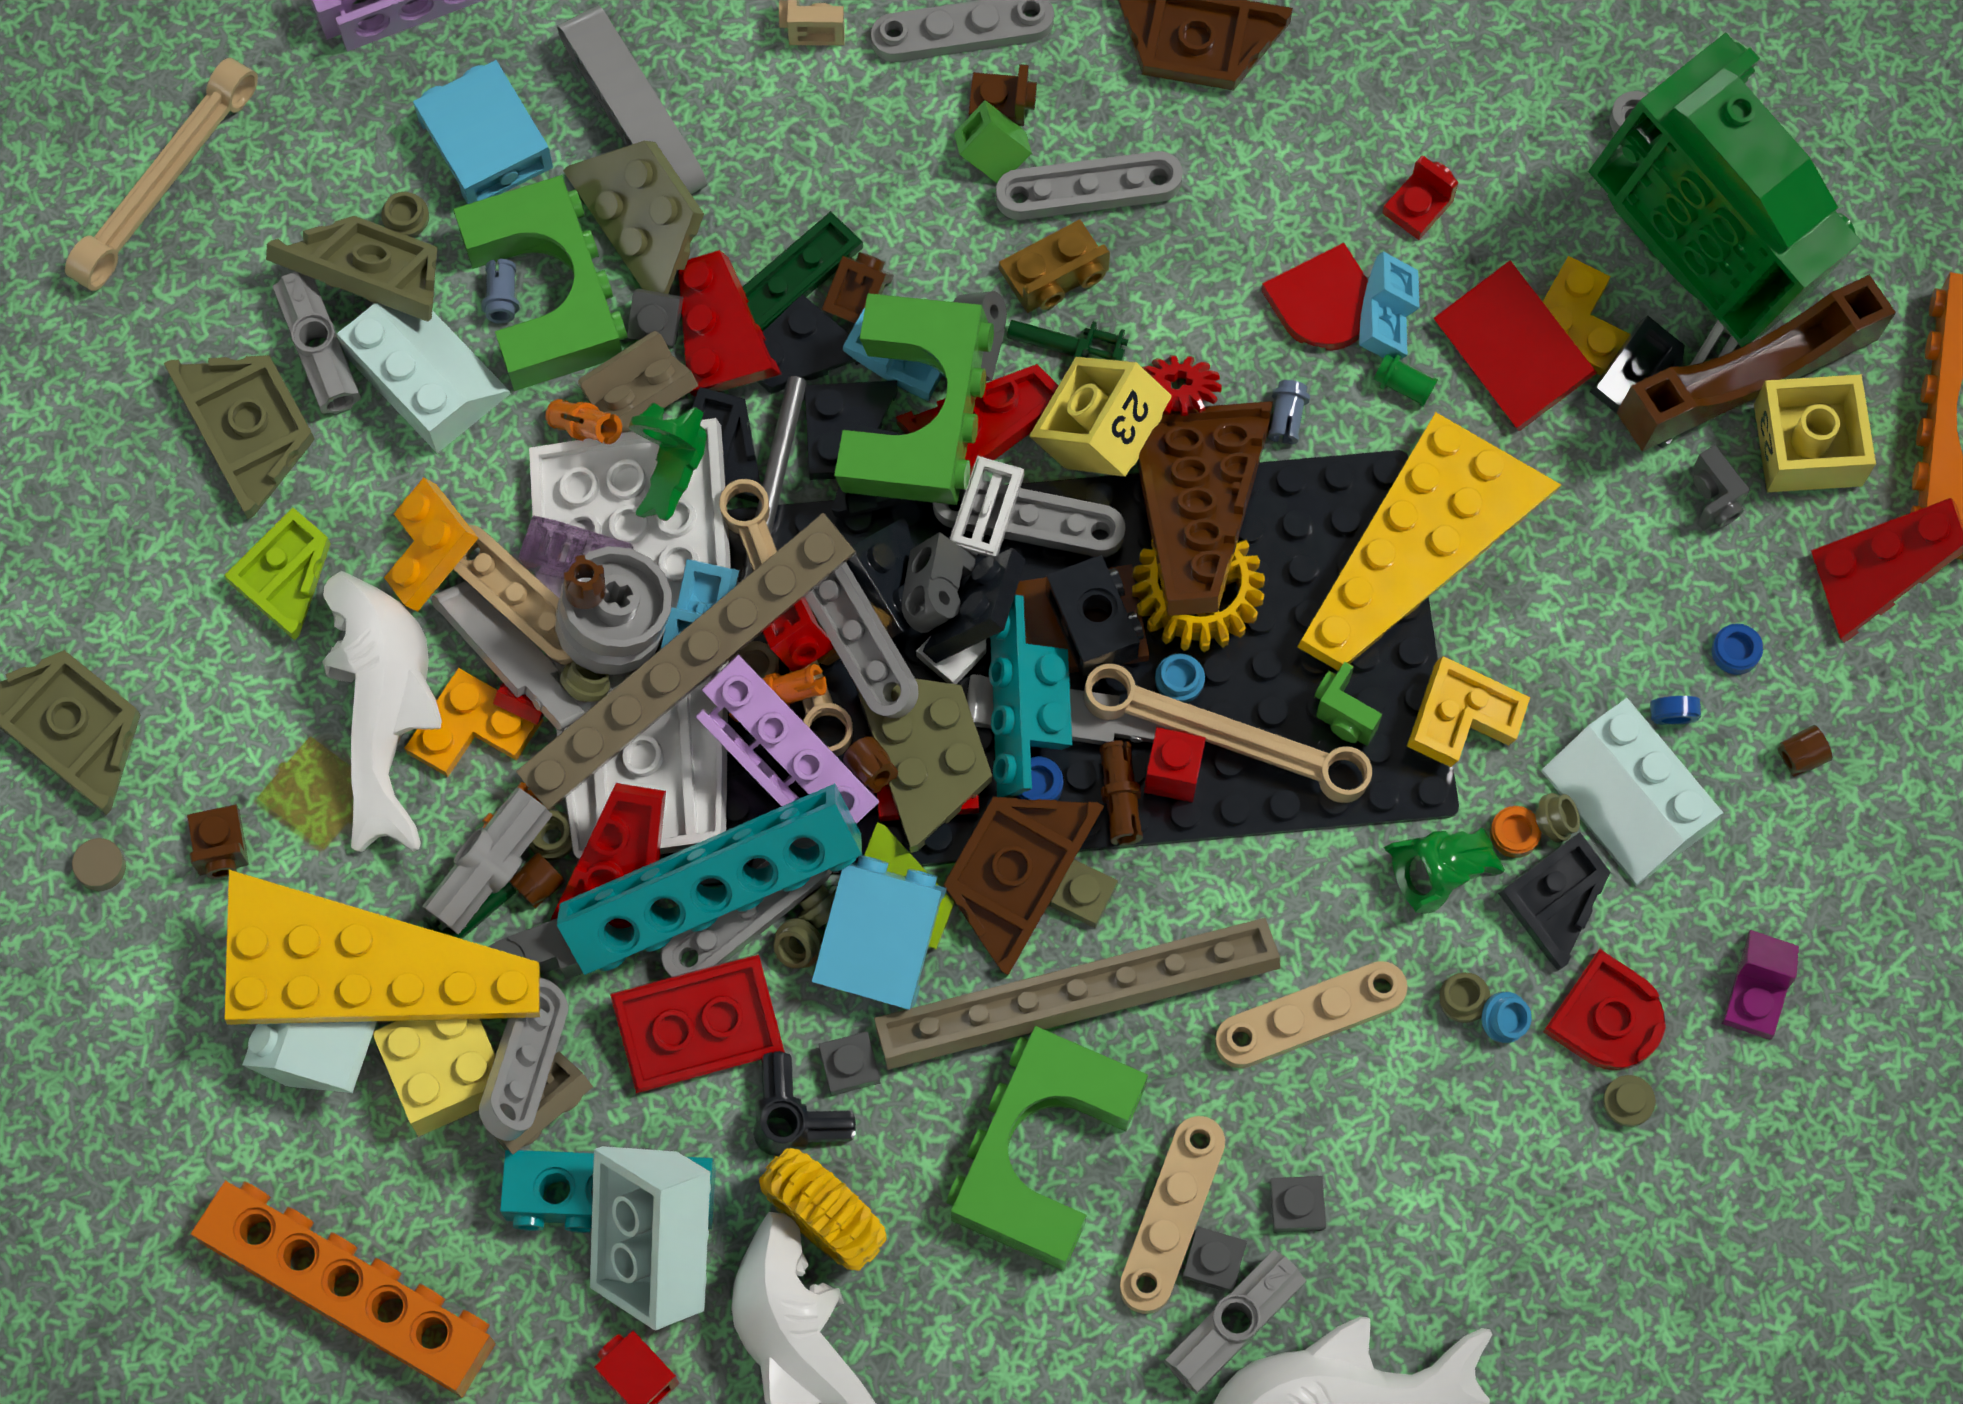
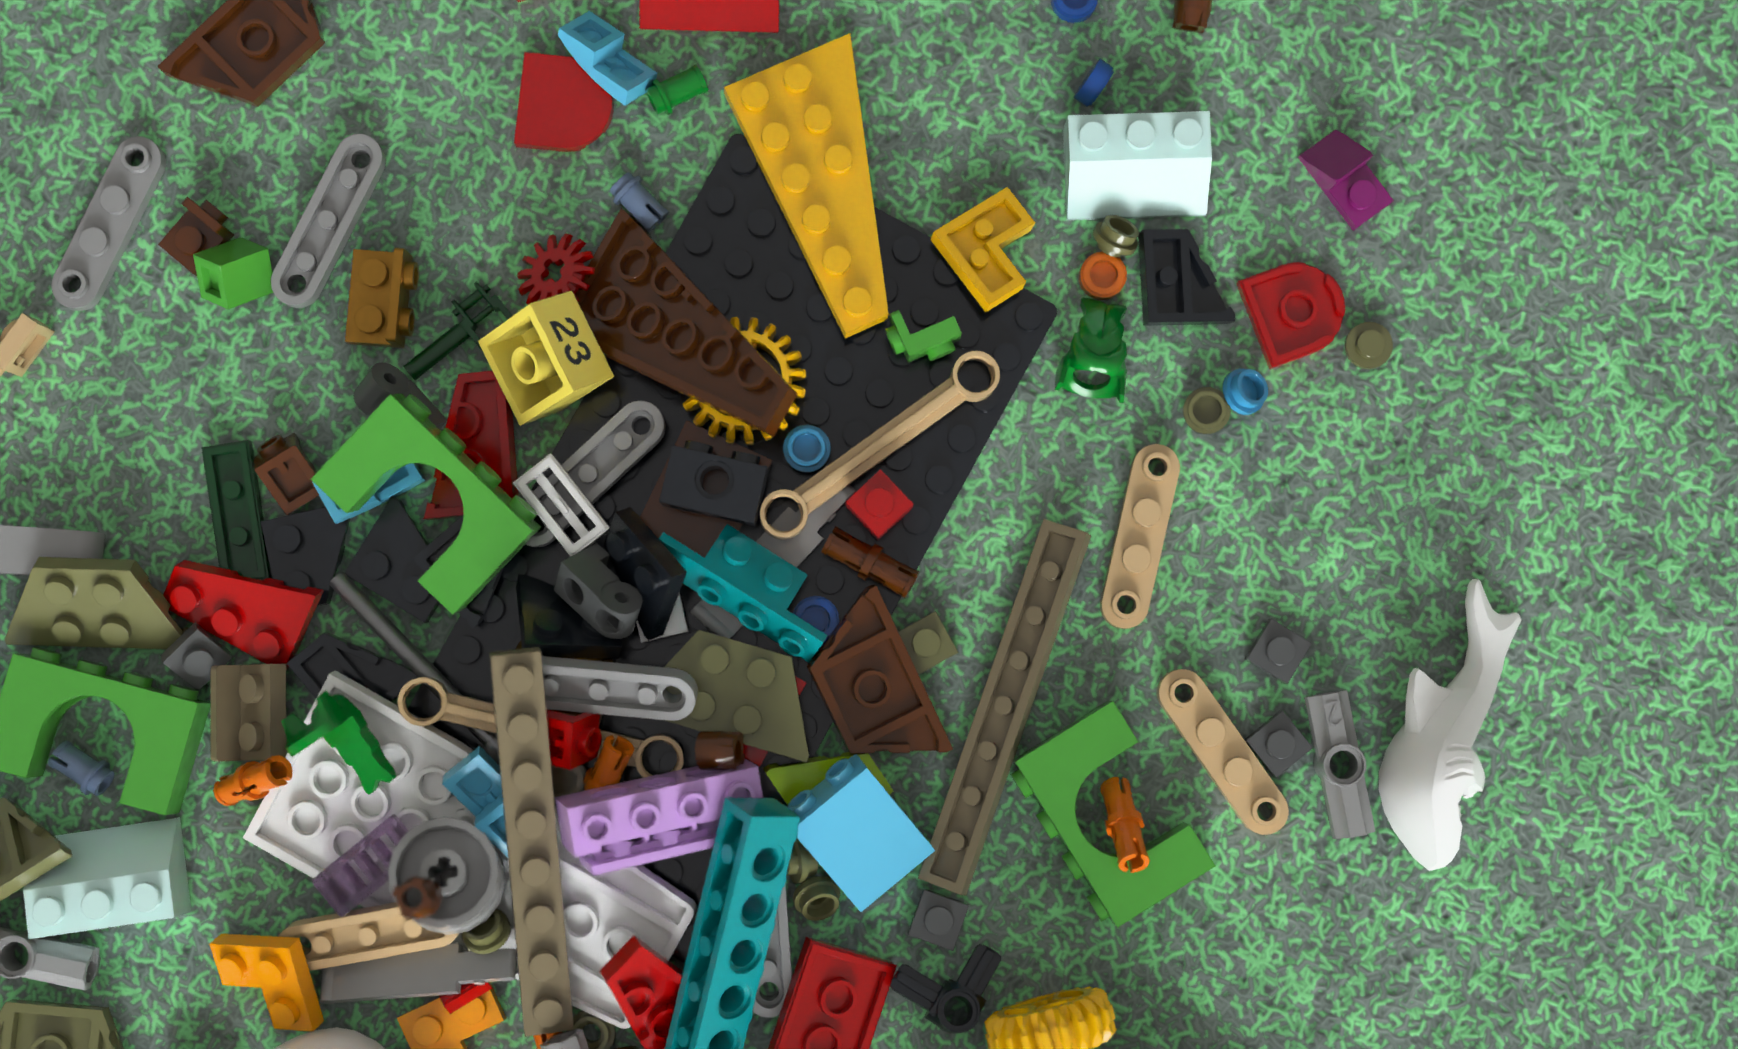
camera: 60 degrees left, 15 degrees up
none -> orange pin [1100,777,1150,873]

